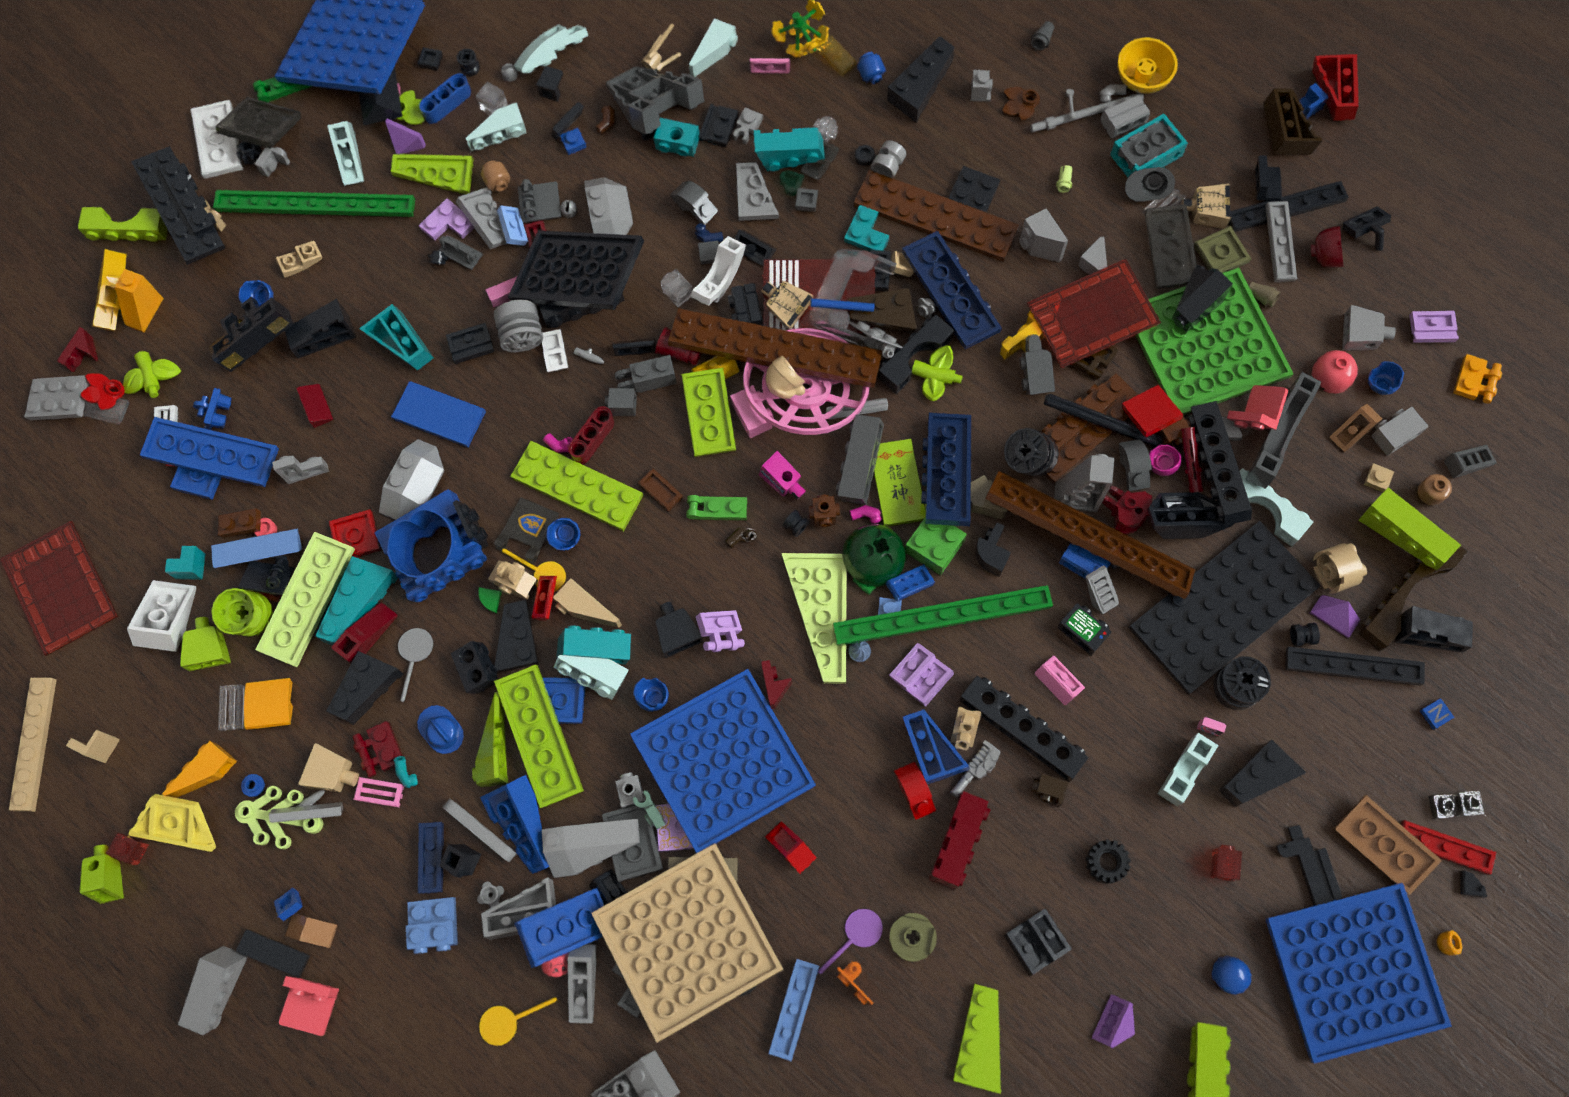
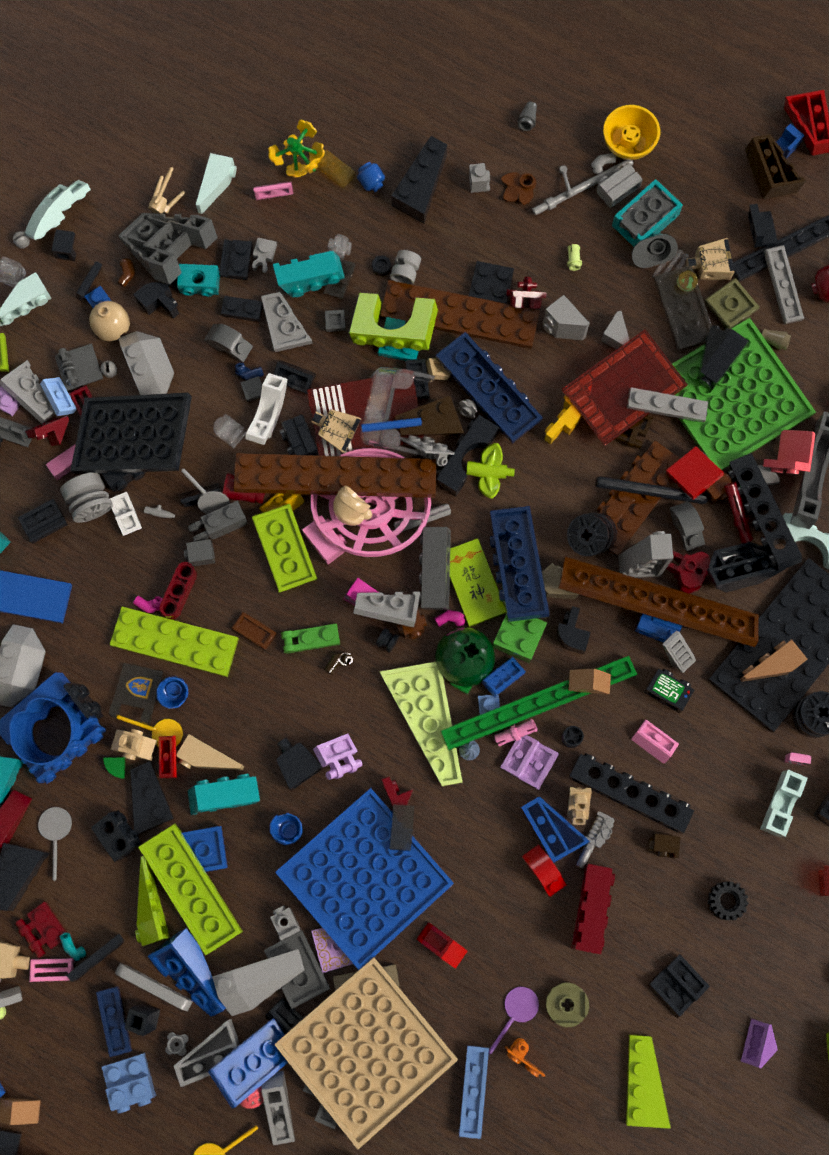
camera: 15 degrees left, 5 degrees up
blue piece [417,705,464,754] -> none
medium nougat head [480,161,511,192] -> none
light aqua slope [554,655,629,700] -> none
sand green plate [633,790,666,830] -> none
clear green tile [780,170,804,196] -> none
dark grey hinge [1019,334,1055,395] -> none
dark pink hair [1149,444,1181,476] -> none
none -> dark red slope [25,416,69,446]
none -> black tile [66,934,125,983]
none -> tan cylinder [89,301,130,341]
none -> black brick [133,282,179,319]
none -> light grey piece [181,468,230,514]
none -> black plate [221,296,263,322]
none -> lime arch [349,293,438,351]
none -> light grey wing [353,592,420,627]
none -> clear smoke slope [389,805,414,851]
none -> bright pink pin [494,719,537,747]
none -> dark red hips [507,276,546,309]
none -> black wheel [561,726,584,748]
none -> medium nougat slope [568,669,611,695]
none -> light grey plate [627,387,708,423]
none -> clear yellow tile [677,271,698,292]
none -> medium nougat slope [740,640,807,682]

